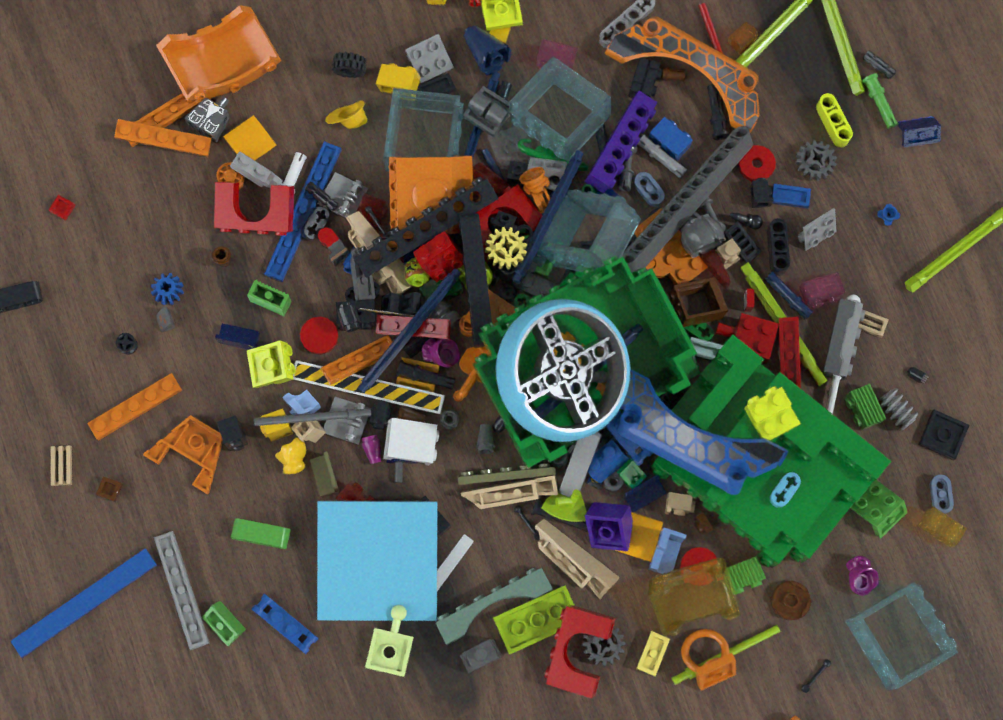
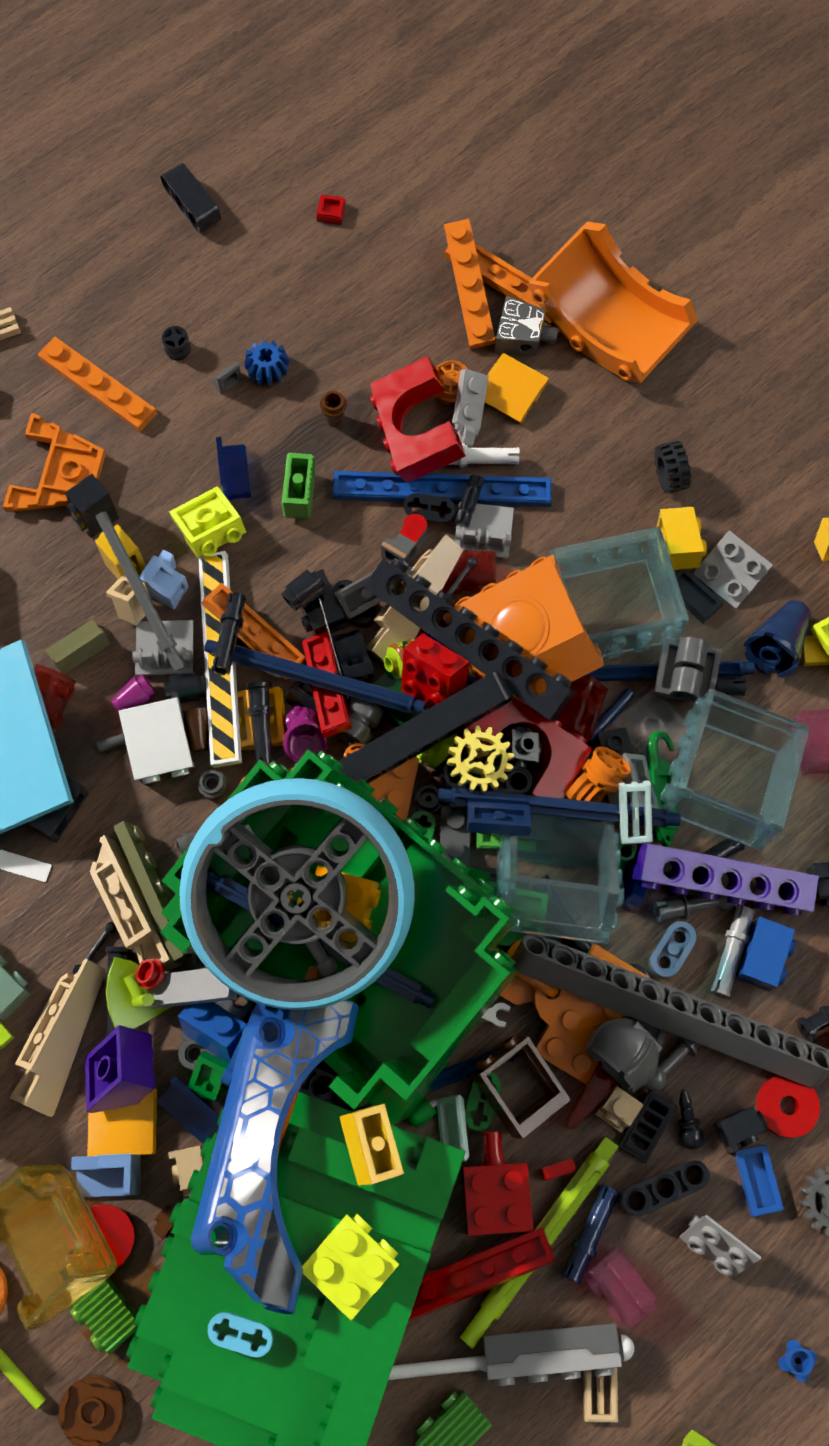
camera: 70 degrees right, 5 degrees down
yellow hair [275,437,306,474] -> none
red tile [300,316,339,355] -> none
yellow piece [325,101,368,129] -> none
none -> red plate [136,958,165,990]
none -> black pin [211,592,246,676]
none -> yellow brick [339,1104,404,1186]
none -> dark blue plate [467,795,531,836]
none -> light aqua tile [619,781,653,844]

